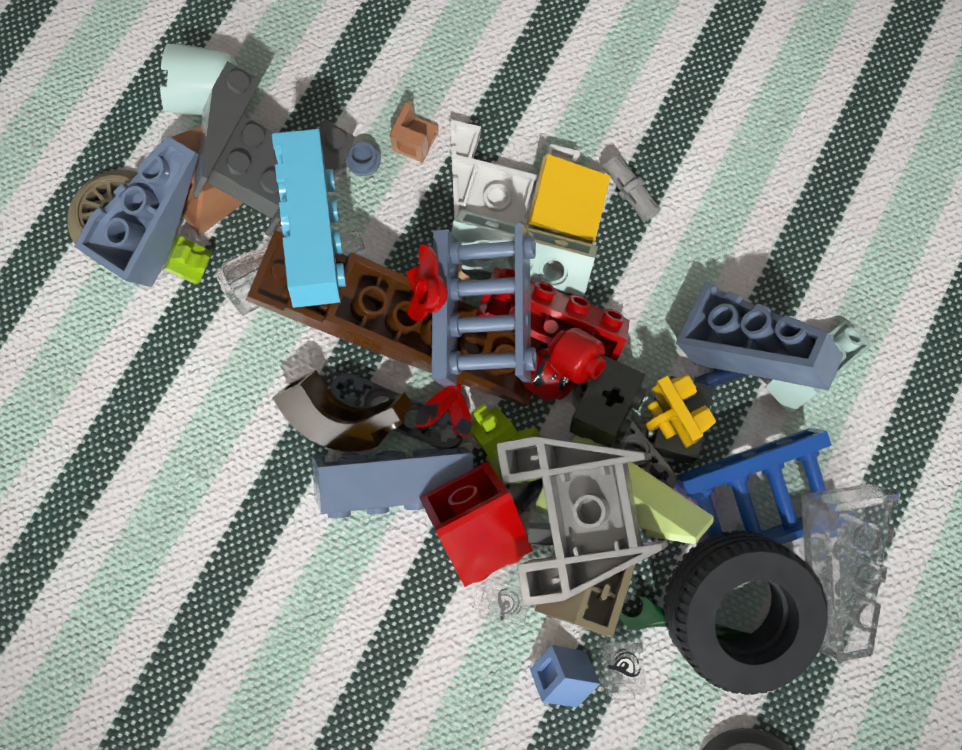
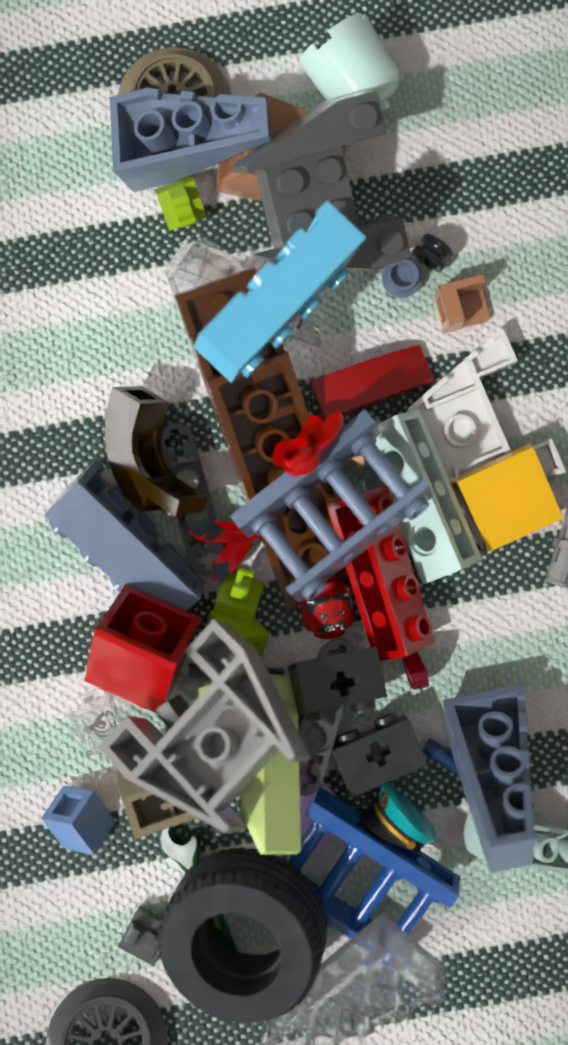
camera: 45 degrees right, 10 degrees up
red head [548,327,606,384] -> none
clear brick [598,641,646,700] -> none
yellow hips [645,374,716,448] -> none
none -> dark grey tile [118,906,161,966]
none -> red slope [309,345,435,421]
none -> piece [359,783,437,853]
none -> dark red tile [402,651,429,690]
none -> black bush [413,234,453,272]

